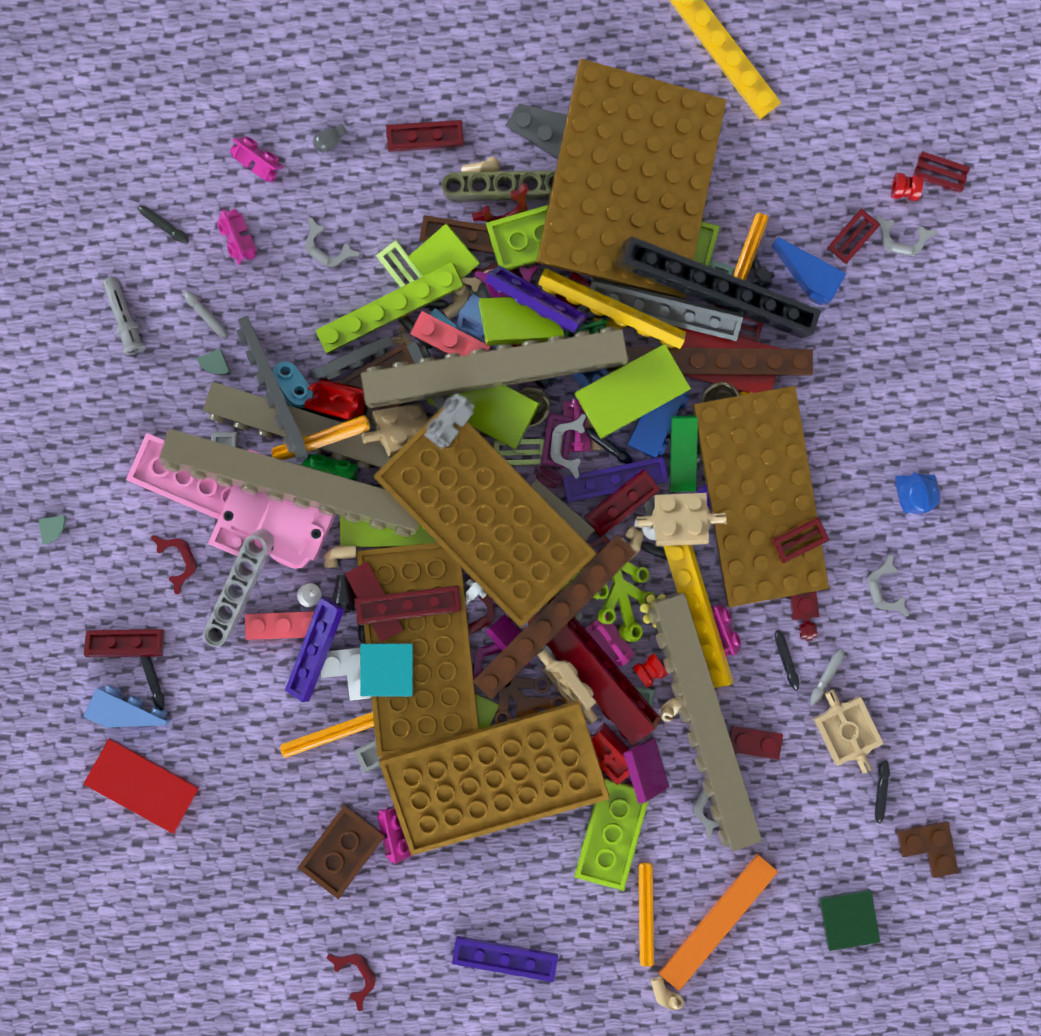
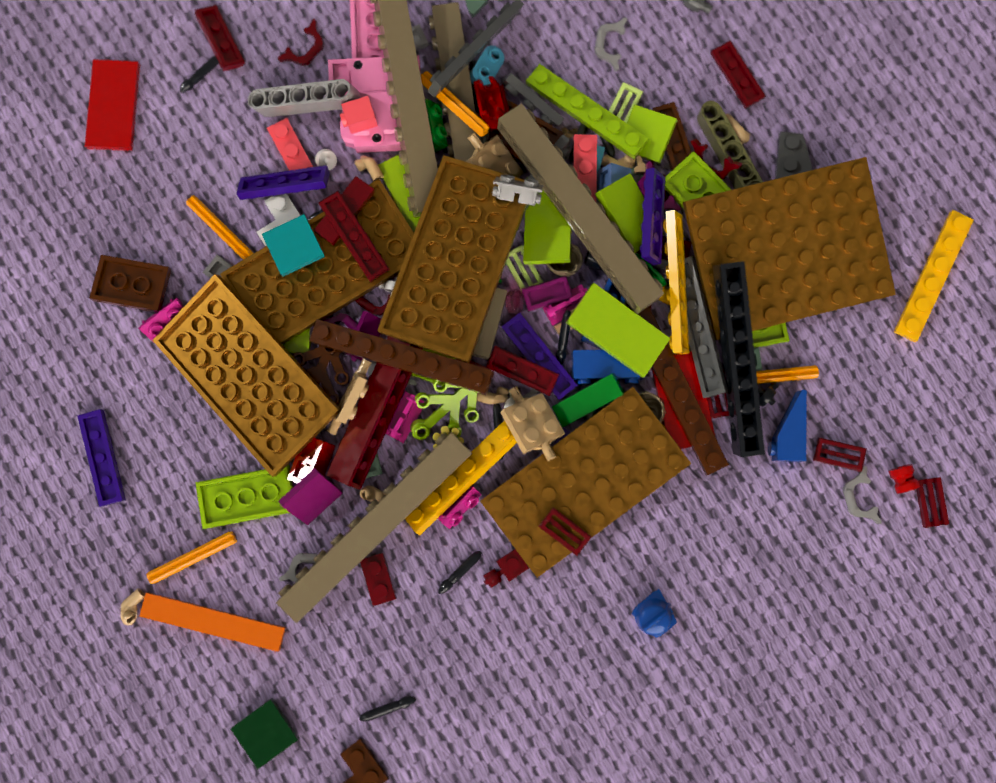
camera: 65 degrees right, 5 degrees down
medium blue slope [83,684,172,728] -> none
dark red helmet [327,953,376,1011] -> none
black cone [332,575,355,613] -> none
light grey helmet [550,414,586,478] -> none
red wheel [632,653,668,689] -> none
light grey piece [810,650,844,705] -> none
tan plate [813,689,883,773] -> none
light grey helmet [867,554,909,616] -> none
none -> coral brick [340,96,378,134]

